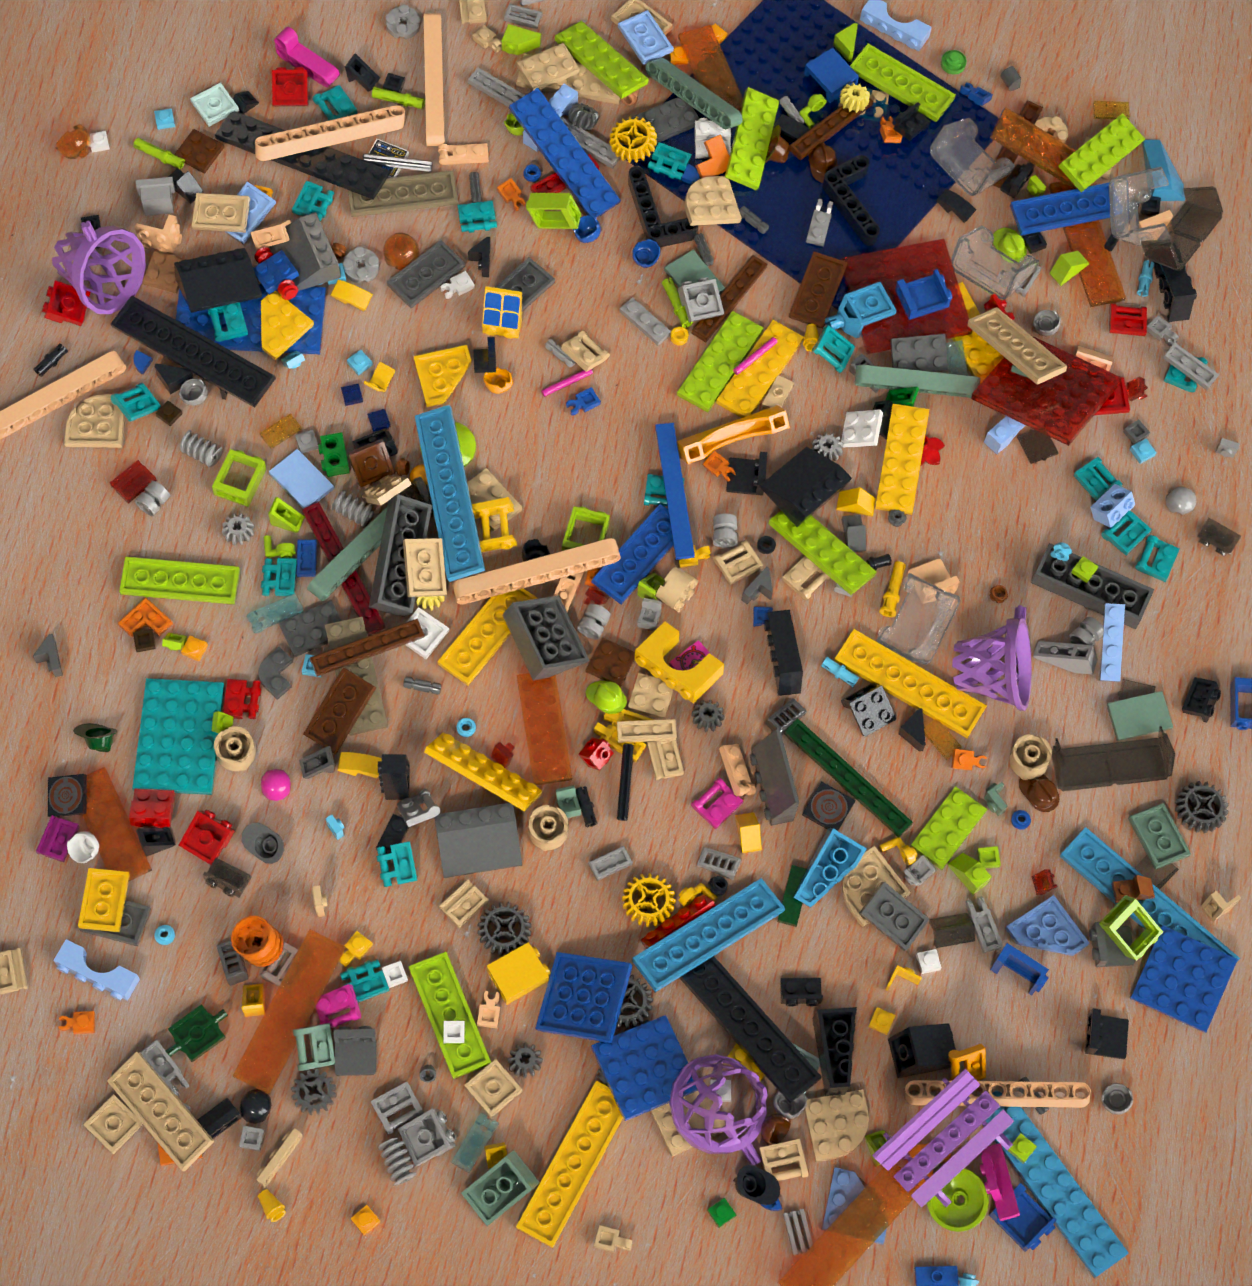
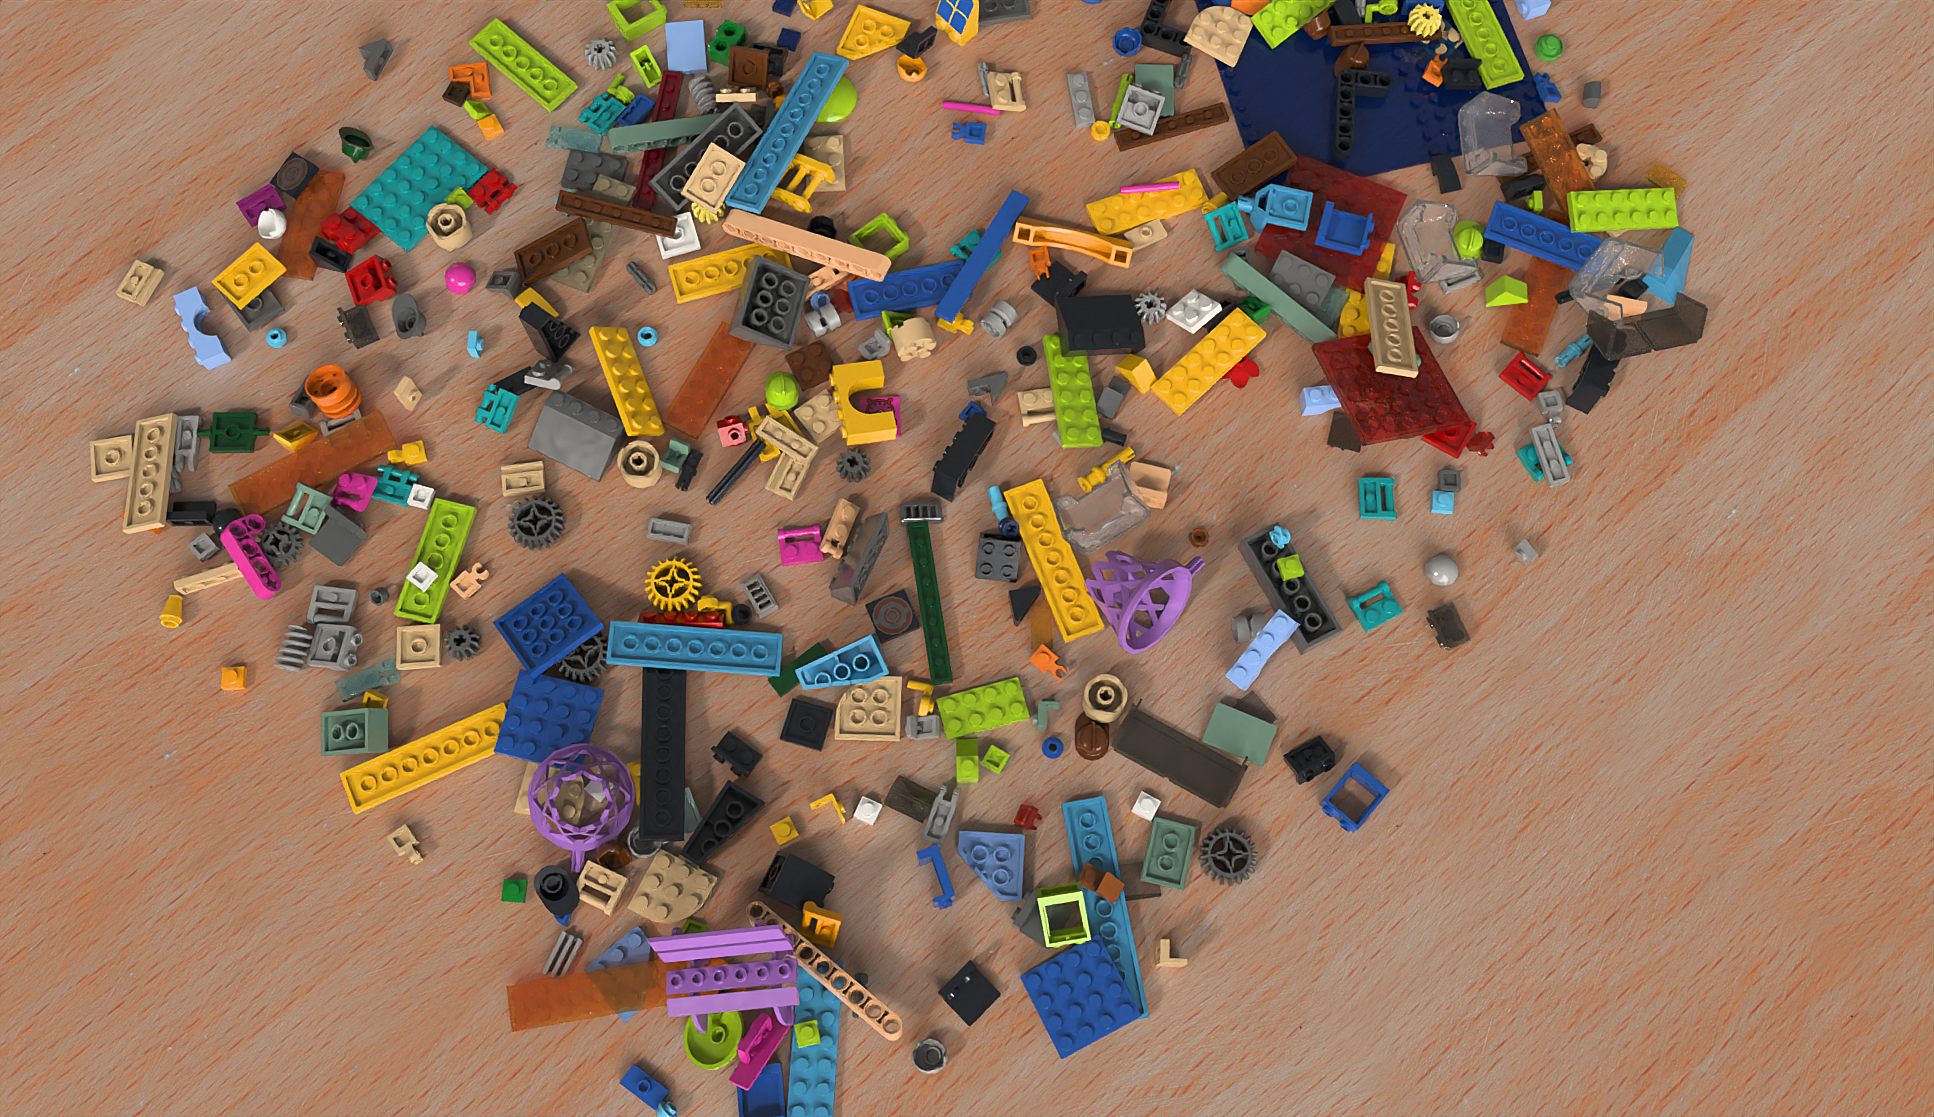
camera: 40 degrees right, 5 degrees up
orange plate [58,1011,95,1034] -> none
dark grey plate [258,647,293,700] -> none
light grey plate [295,430,318,454] -> none
yellow brick [486,942,550,1005] -> none
clear red tile [490,742,515,768] -> none
lime plate [677,311,764,412] -> none
tan plate [713,540,763,585] -> none
yellow slope [735,812,762,853] -> none
dark grey axle [739,206,769,234] -> none
light grey hinge [806,199,833,246] -> none
dark grey plate [859,882,930,951] -> none
dark grey plate [888,510,907,527] -> none
light grey slope [1033,641,1098,675] -> none
light nougat panel [1072,346,1113,378] -> none
light blue brick [1091,484,1135,528] -> none
teal plate [1101,510,1152,556] -> none
none -> dark pink beam [220,514,281,600]
none -> black tile [780,699,834,752]
none -> medium blue plate [811,291,830,311]
none -> dark blue bush [998,517,1019,538]
none -> white plate [1131,791,1161,822]

